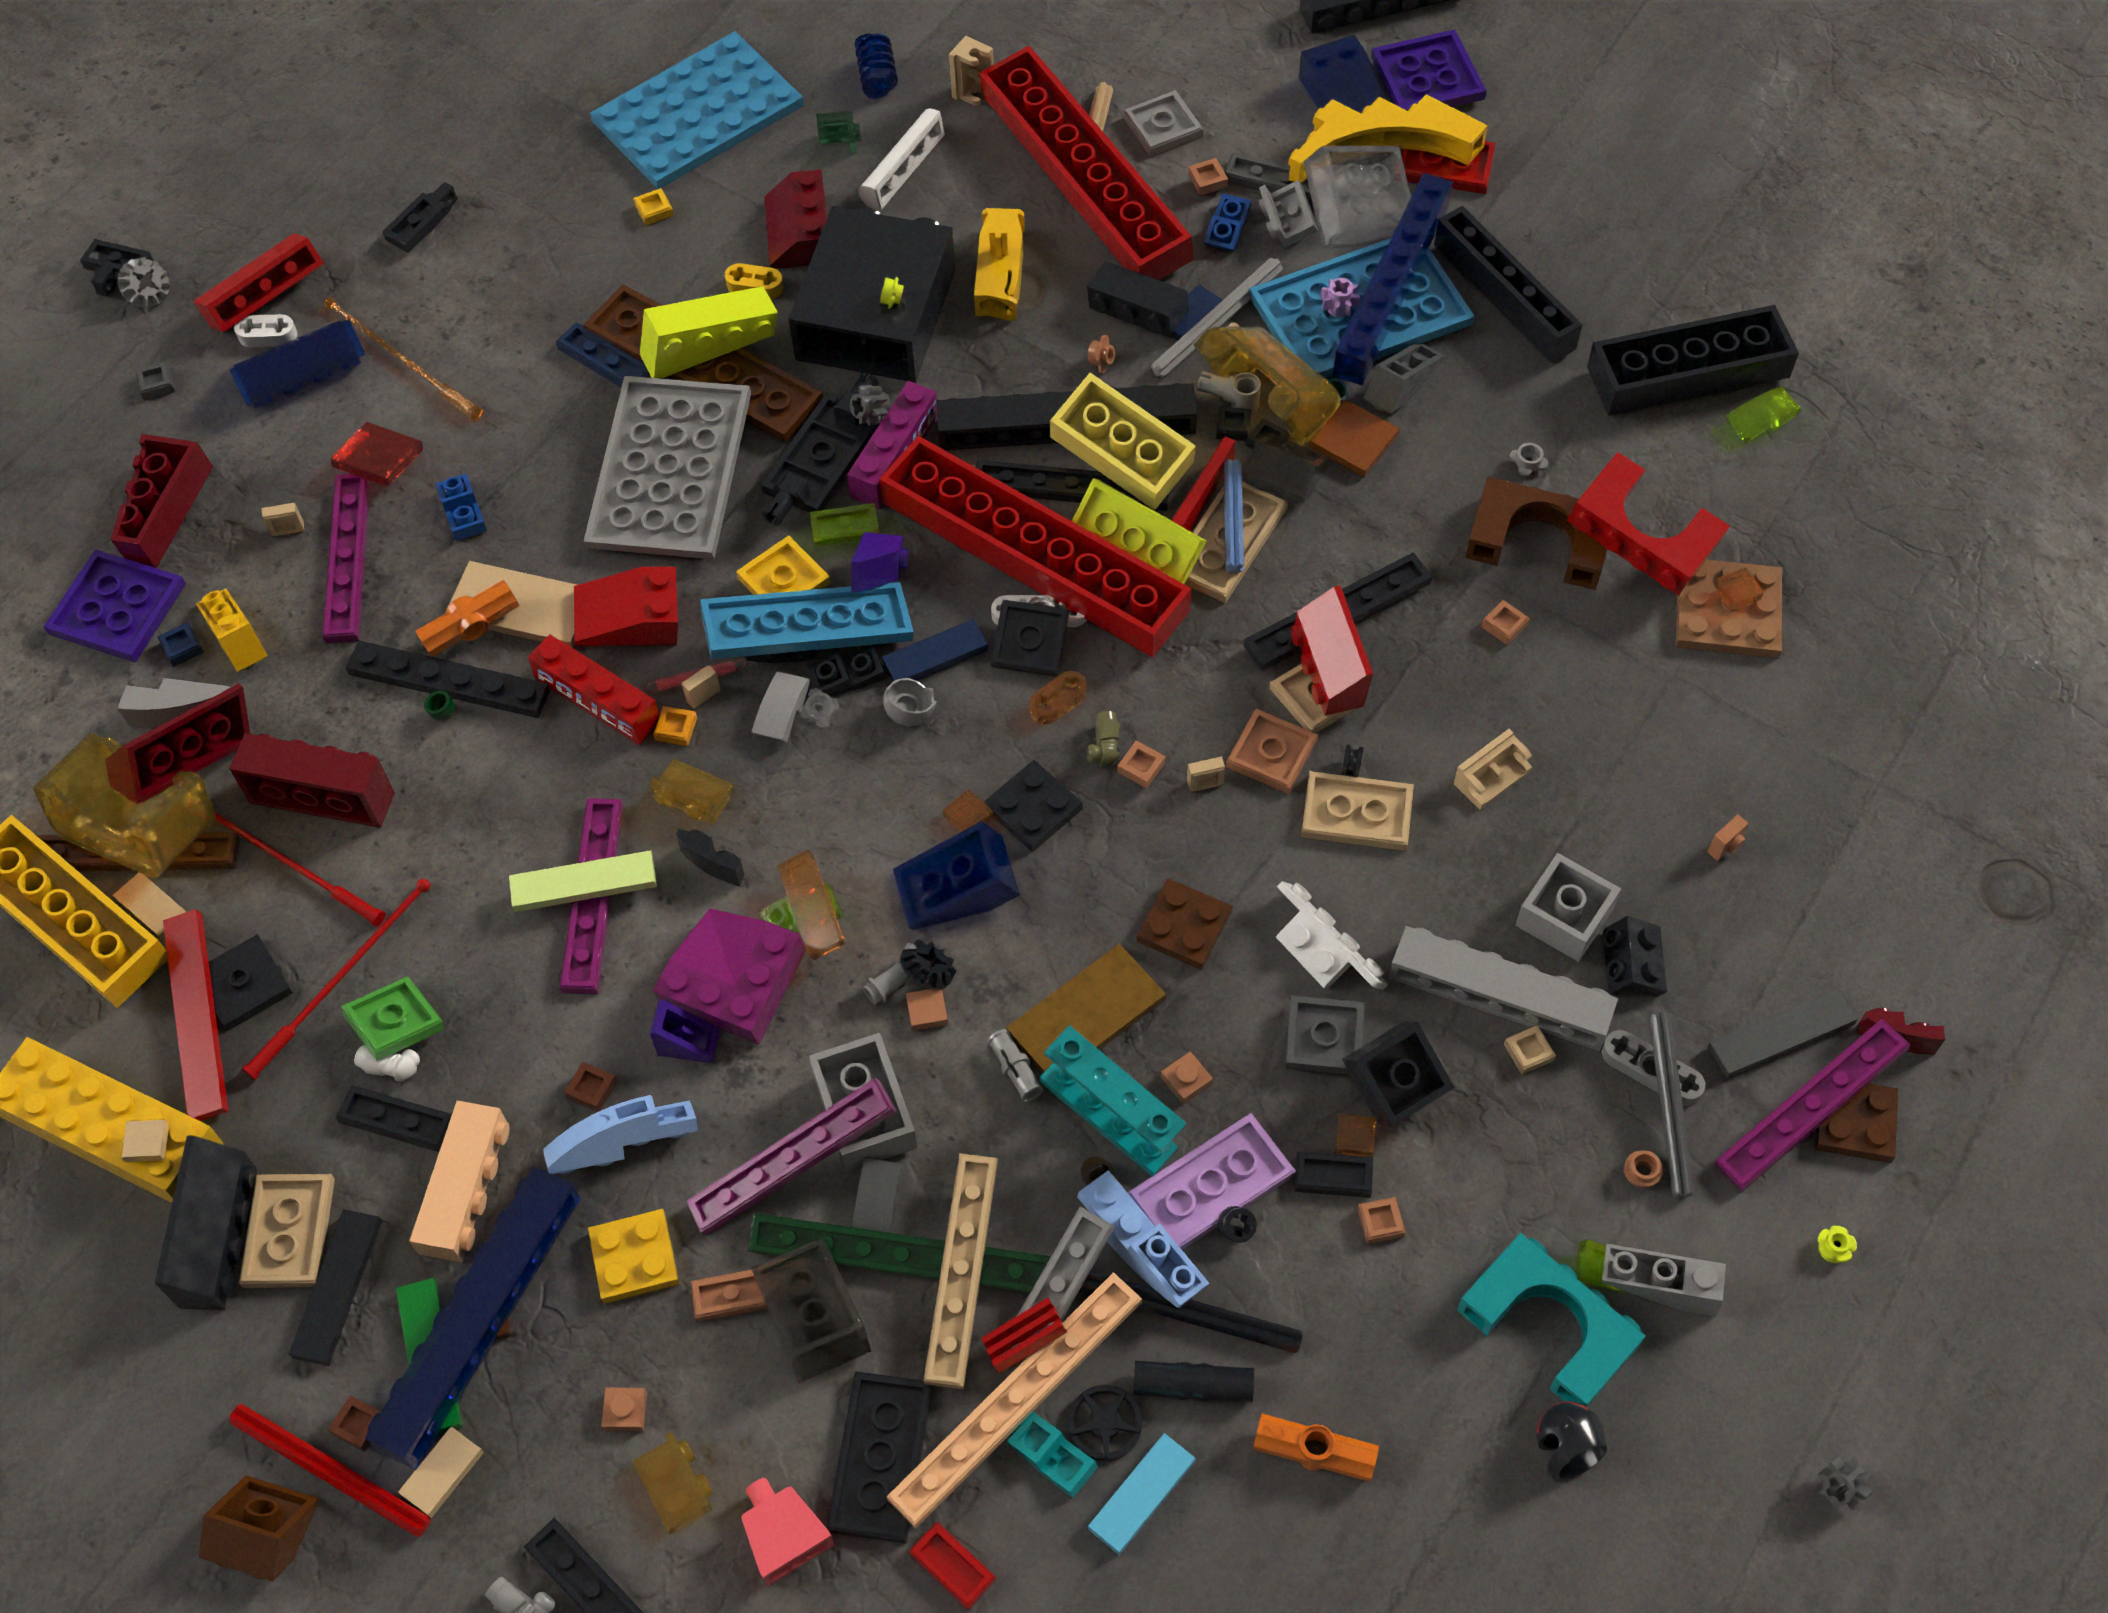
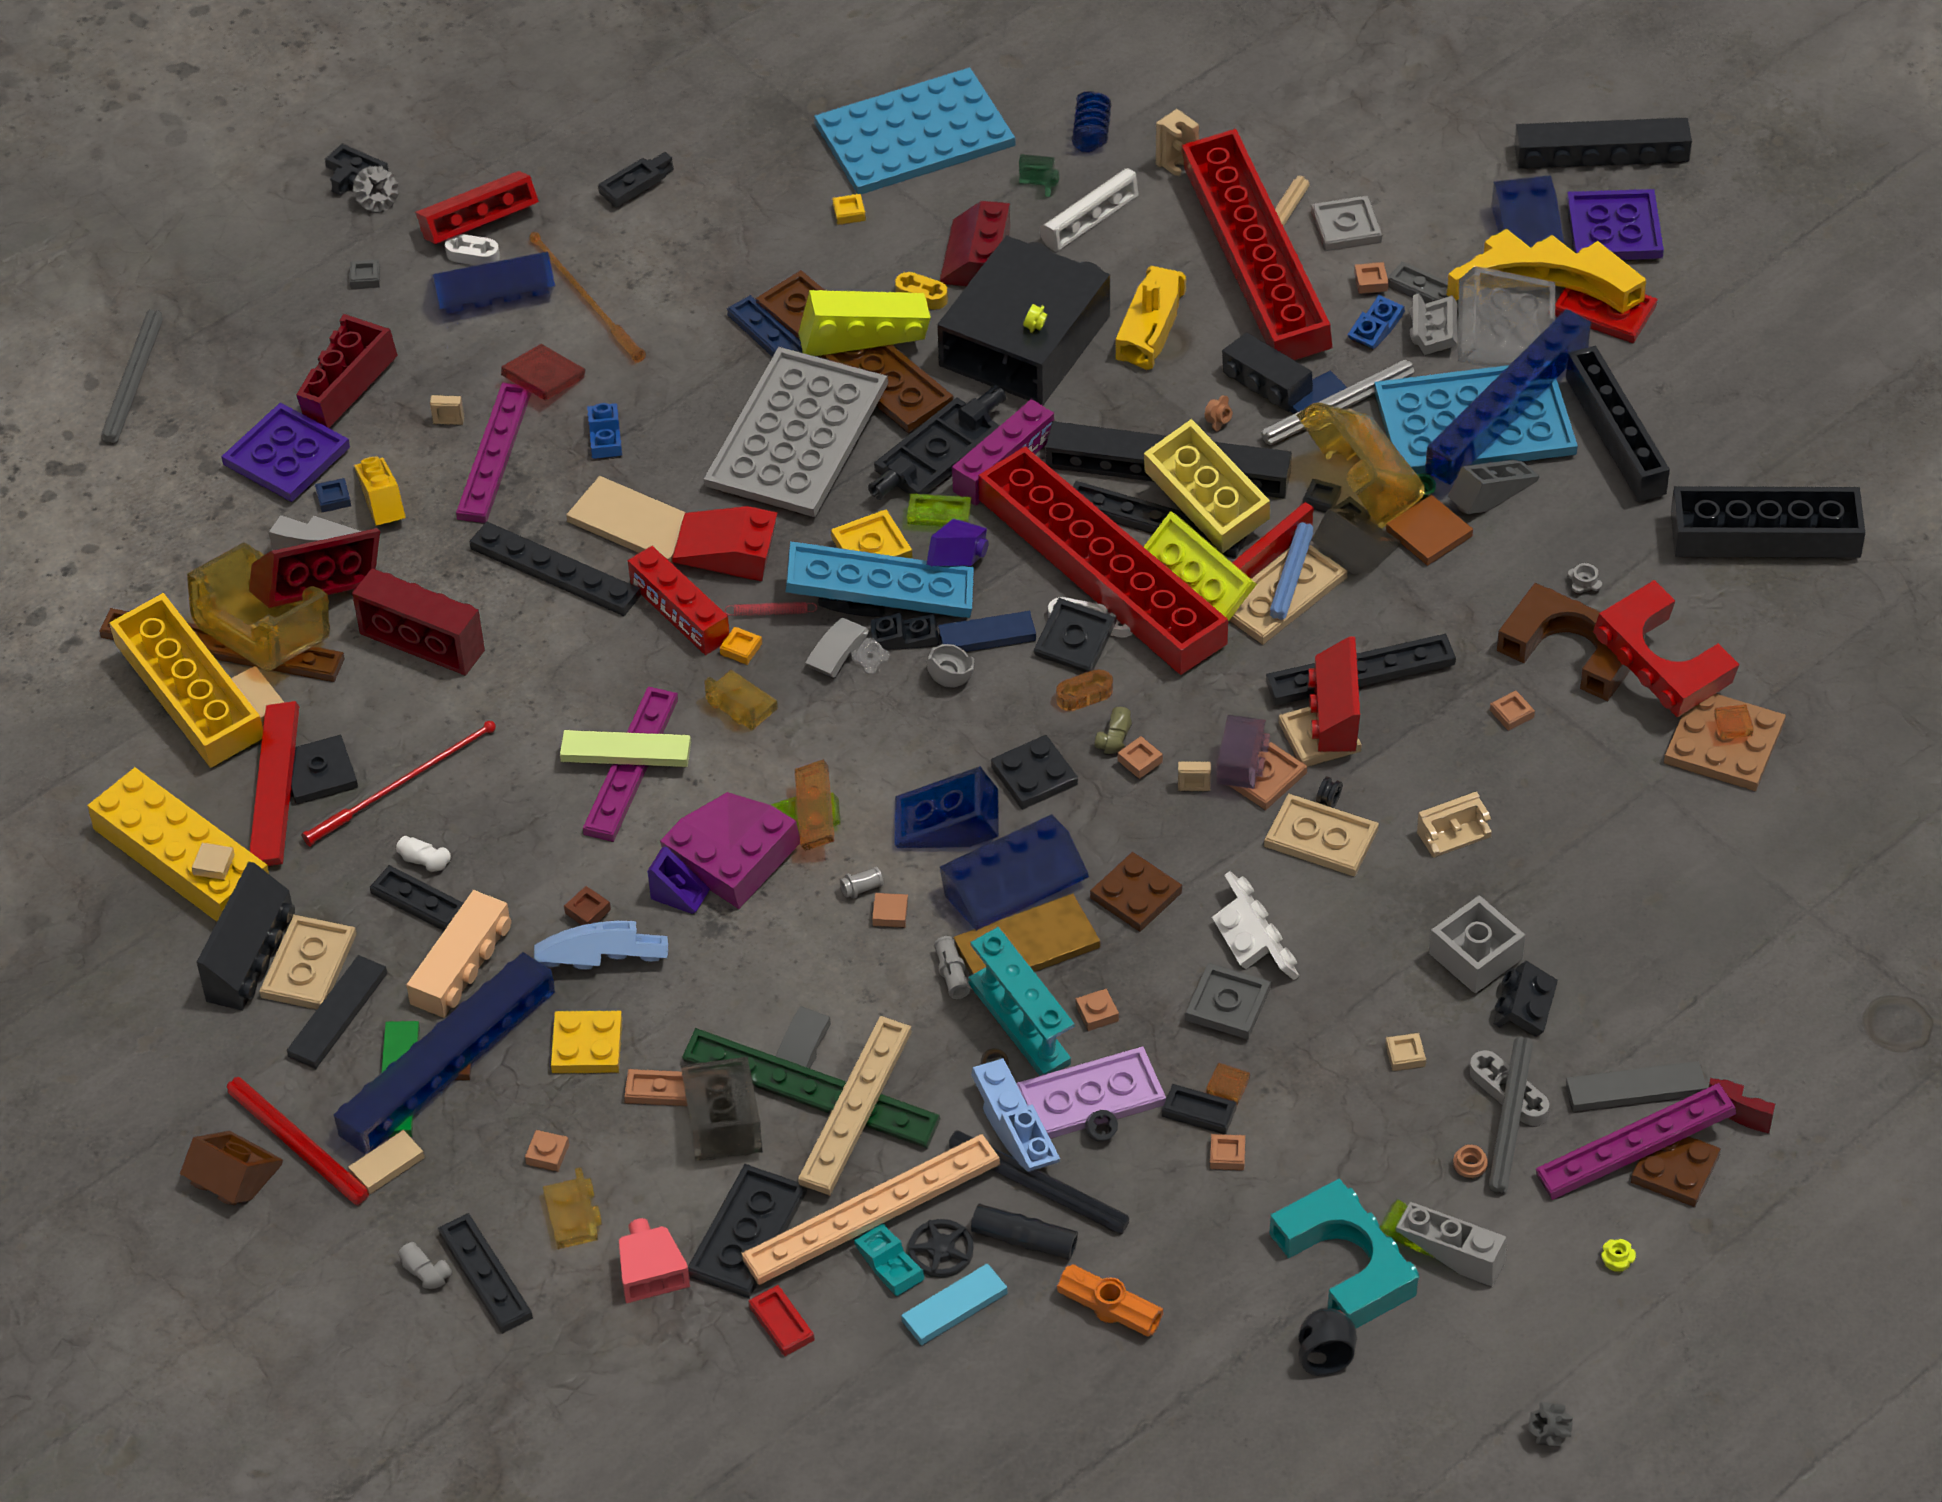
camera: 15 degrees right, 10 degrees down
red piece [186,795,386,927] -> none
copper plate [328,1395,387,1452] -> none
bright green tile [341,976,444,1061] -> none
orange piece [415,580,520,657] -> none
dark green hinge [424,691,455,721] -> none
black slope [676,829,745,887] -> none
tan tile [682,665,721,709] -> none
magenta tile [687,1078,896,1235] -> none
light grey brick [809,1033,918,1172] -> none
dark grey gear [850,385,890,425] -> none
black gear [900,939,957,990] -> none
clear orange tile [943,789,993,838] -> none
red tile [981,1297,1067,1374] -> none
light grey tile [1010,1206,1115,1358] -> none
light grey pin [1197,371,1261,414] -> none
lavender gear [1320,278,1360,317] -> none
black brick [1342,1021,1455,1126] -> none
light grey brick [1389,926,1618,1051] -> none
nougat plate [1707,814,1749,861] -> none
clear neon green slope [1726,387,1802,444] -> none
none -> clear blue slope [940,814,1089,931]
none -> clear purple brick [1217,715,1271,789]

